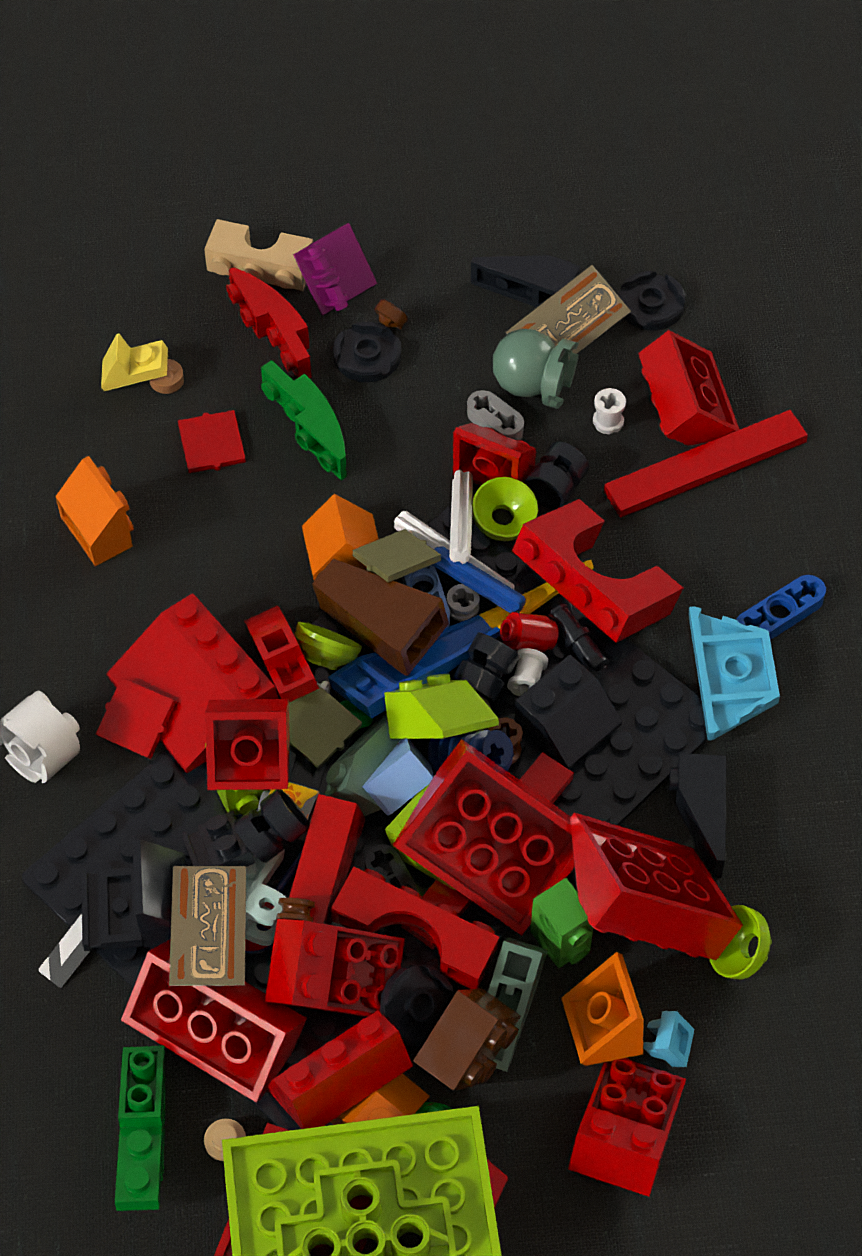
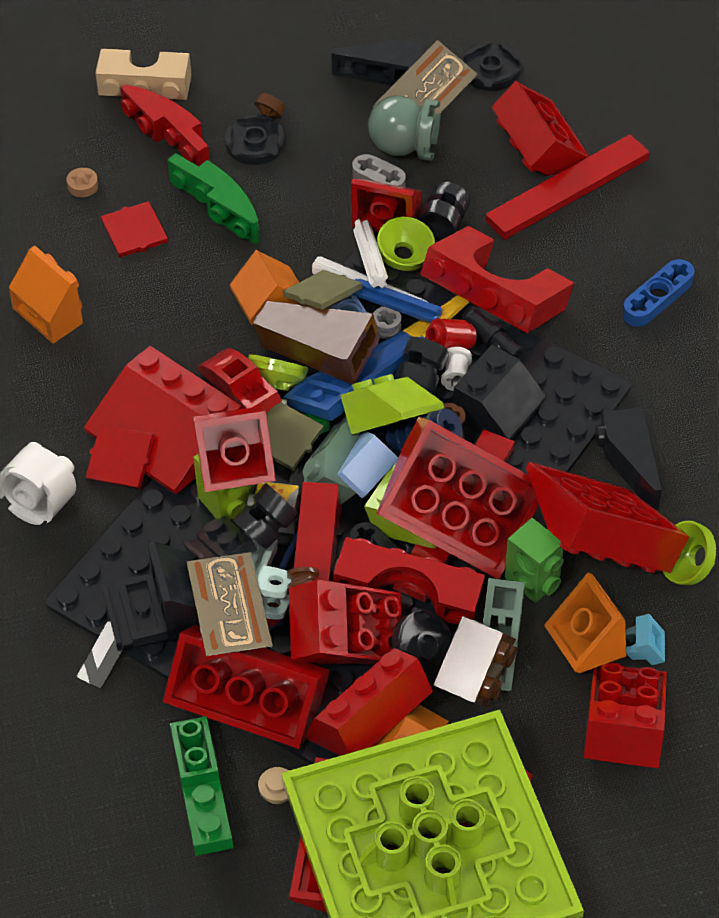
camera: 10 degrees left, 5 degrees down
light yellow slope [101,333,168,391] -> none
magenta hinge [293,223,377,315] -> none
white bush [593,388,626,435] -> none
medium azure wing [688,606,780,740] -> none

